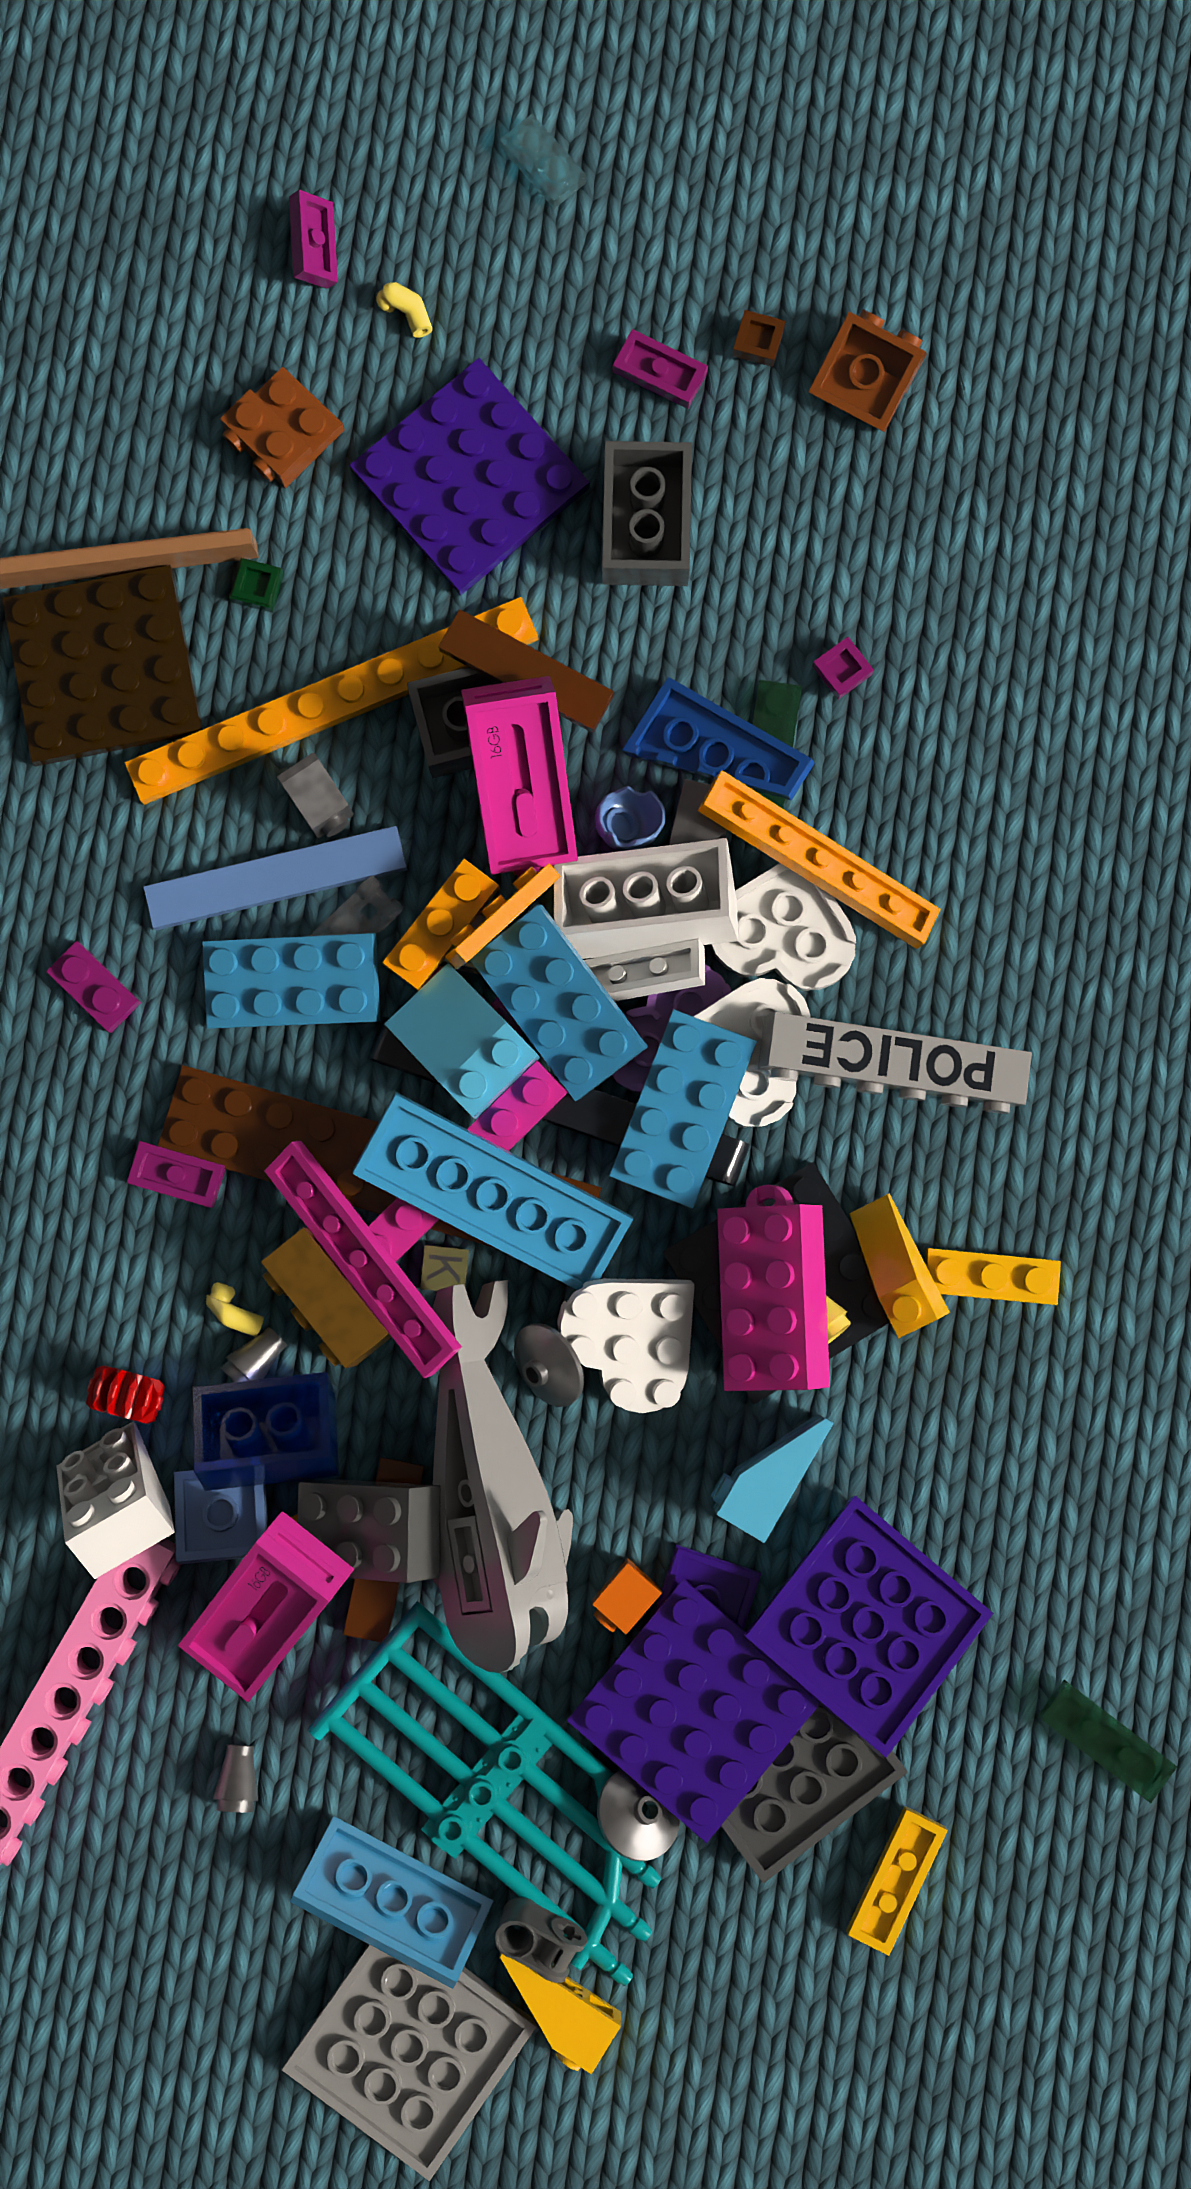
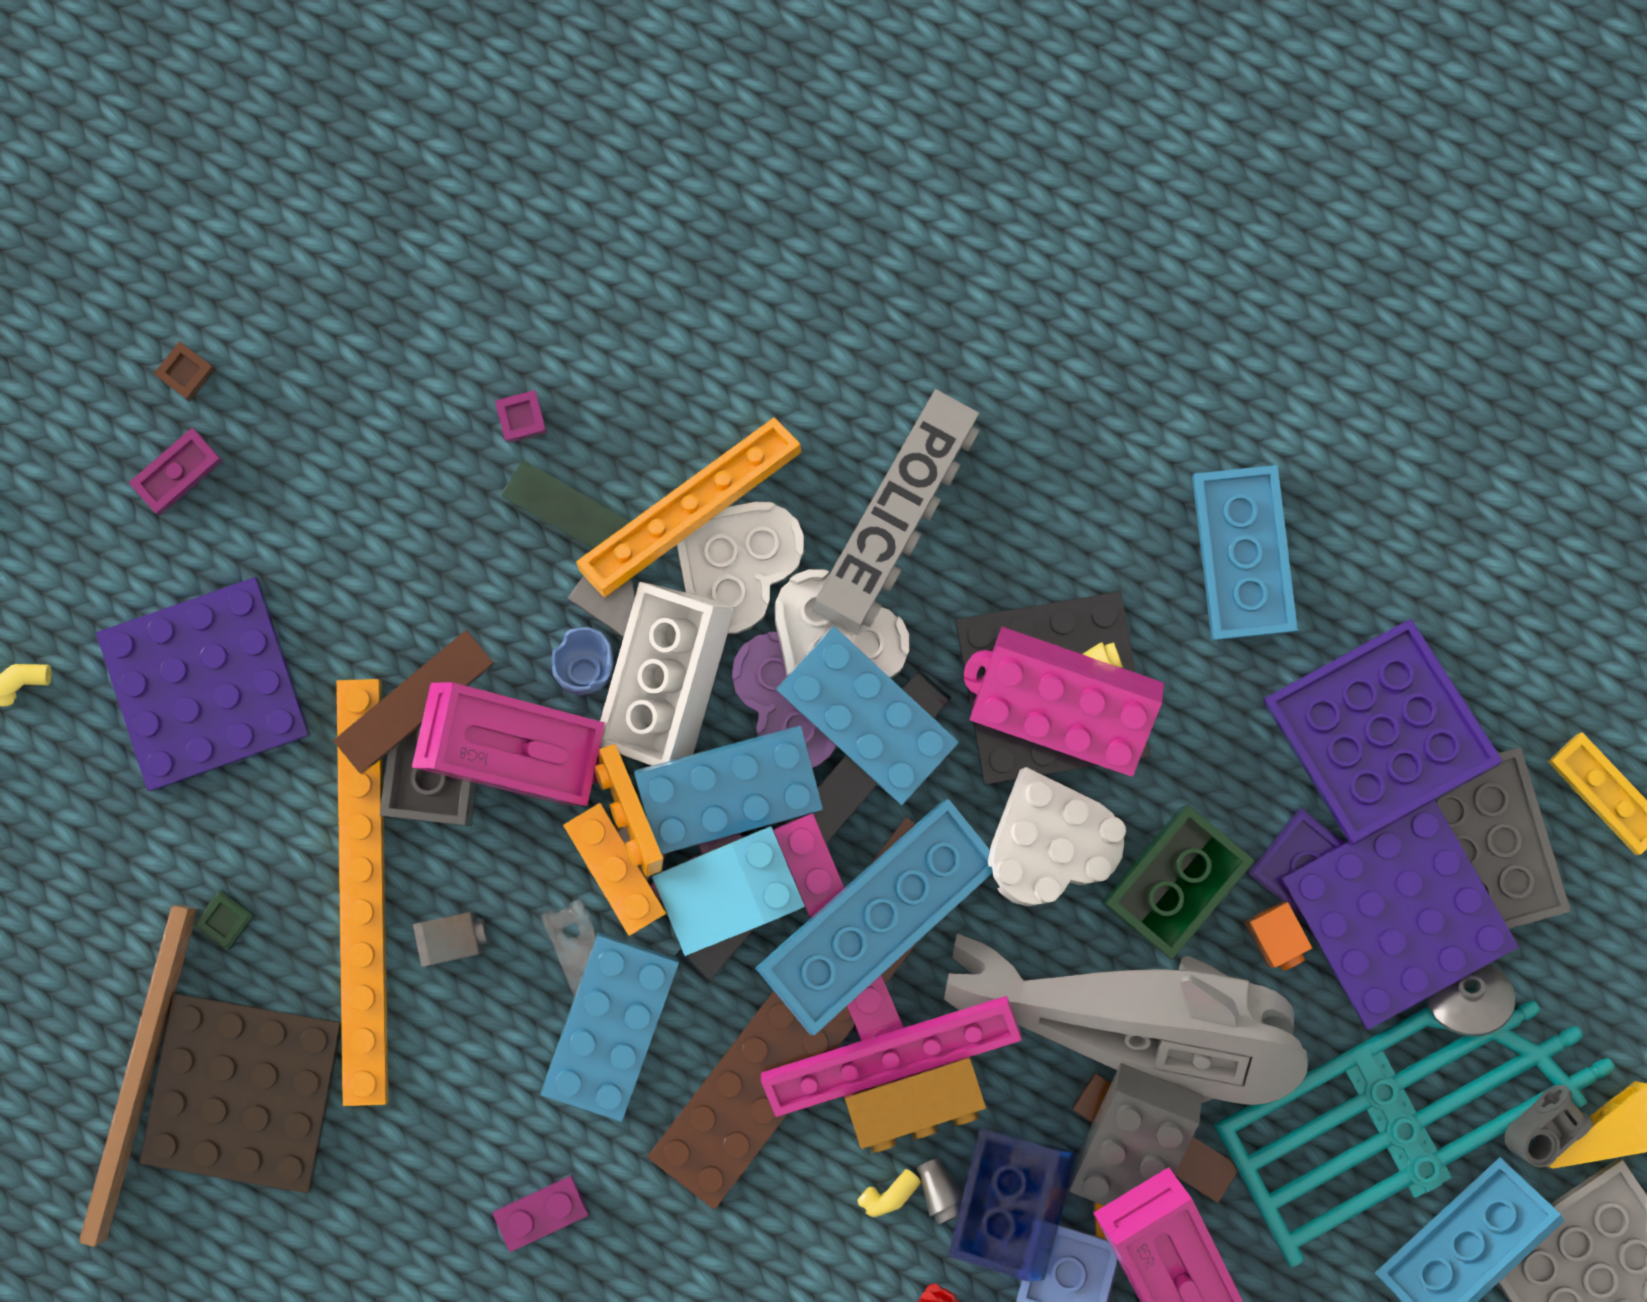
camera: 75 degrees left, 0 degrees up
magenta plate [127,1141,226,1208] -> none
medium blue tile [144,826,407,930] -> none
dark orange plate [220,367,345,489] -> none
olive tile [420,1245,470,1291] -> none
flat silver dish [514,1323,584,1407] -> none
white plate [584,938,705,1001] -> none
dark grey brick [602,441,692,586] -> none
blue wing [622,677,815,800] -> none
medium azure slope [711,1414,834,1543] -> none
dark orange plate [809,309,927,432] -> none
yellow slope [849,1193,950,1338] -> none
yellow plate [925,1248,1061,1305] -> none
clear green plate [1038,1679,1177,1803] -> none
none -> dark green slope [1101,805,1255,960]
none -> dark azure plate [1192,465,1298,641]

